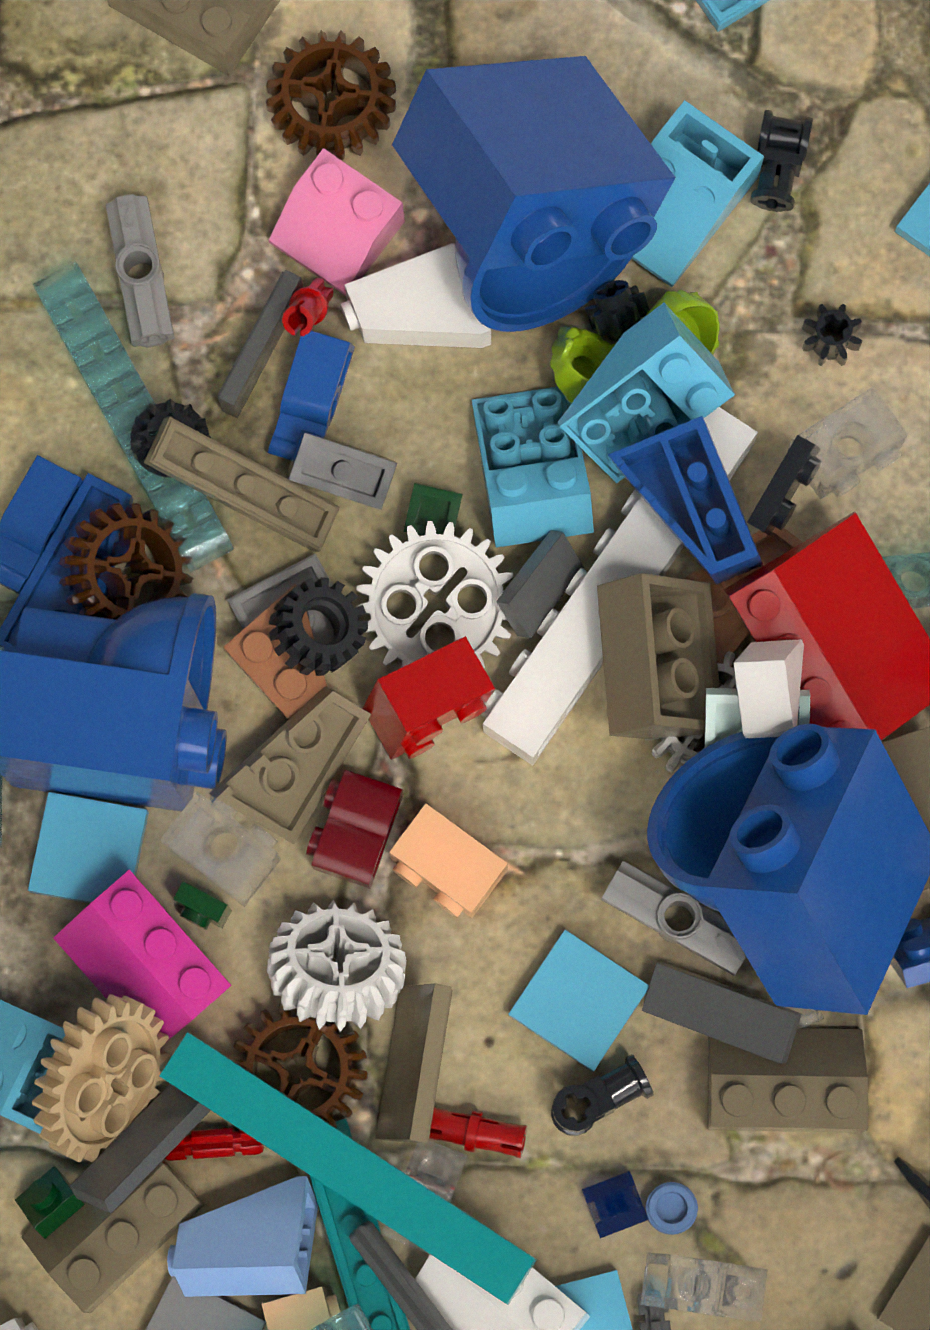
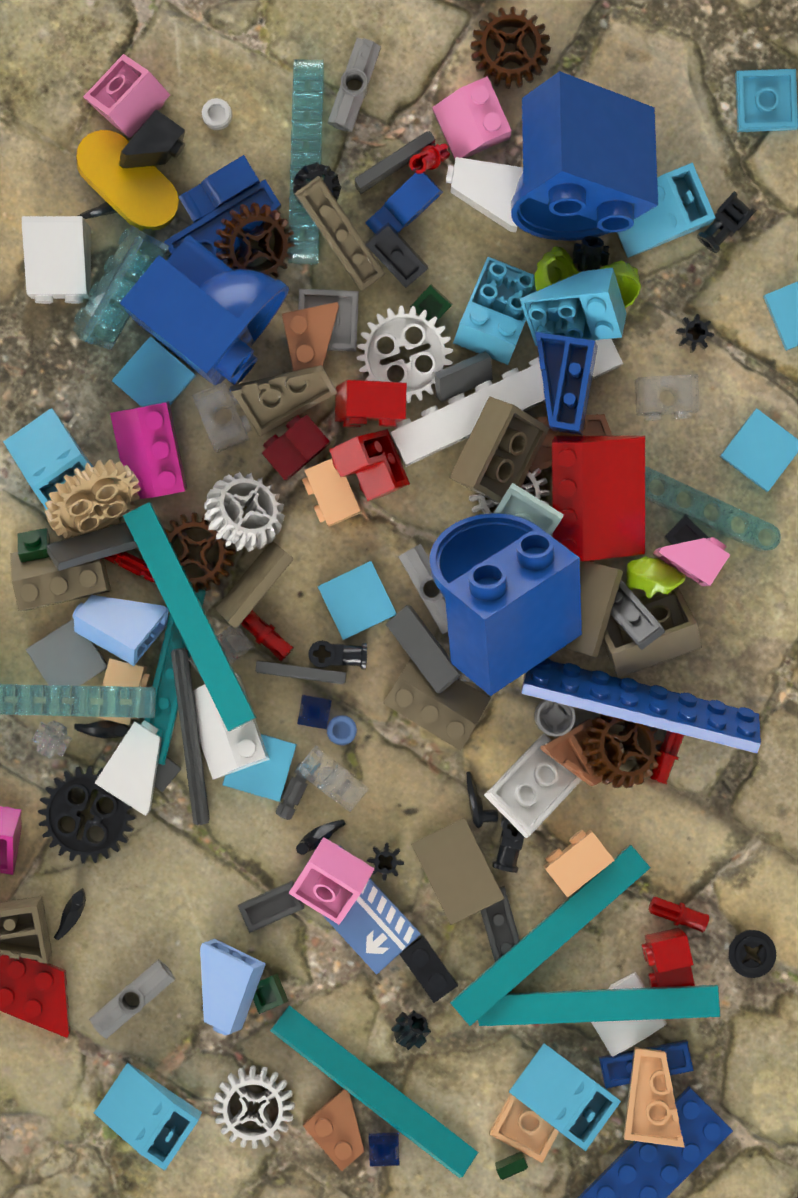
camera: 25 degrees right, 10 degrees up
dark green plate [173,882,232,930] -> none
black tyre [269,577,368,676] -> none
white slope [734,639,804,738] -> none
black plate [747,435,822,535] -> none
none -> dark grey tile [255,661,347,684]
none -> brick [329,429,410,501]

